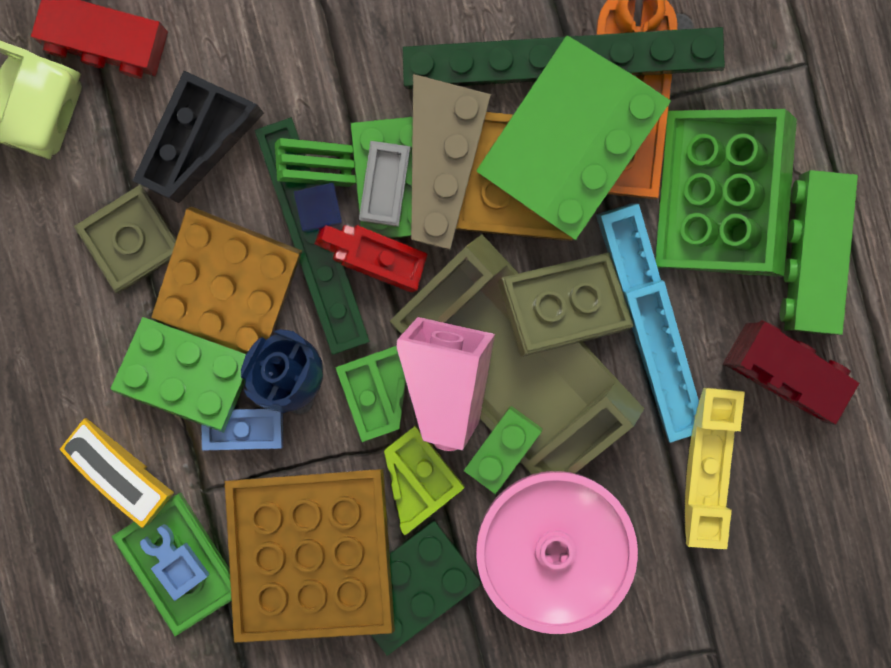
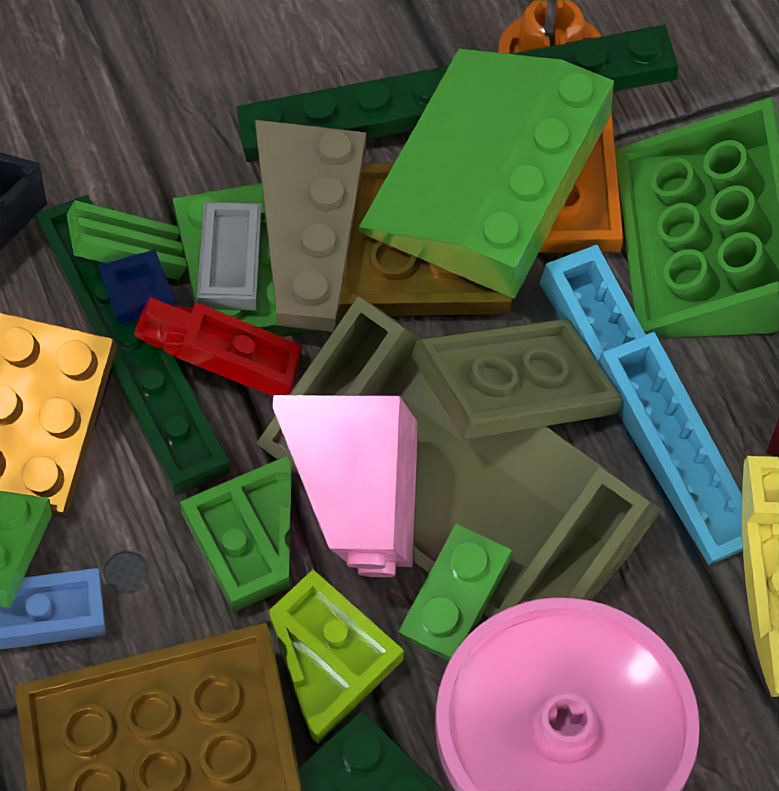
camera: 10 degrees left, 30 degrees down
dark blue cylinder [241,329,323,413] -> none

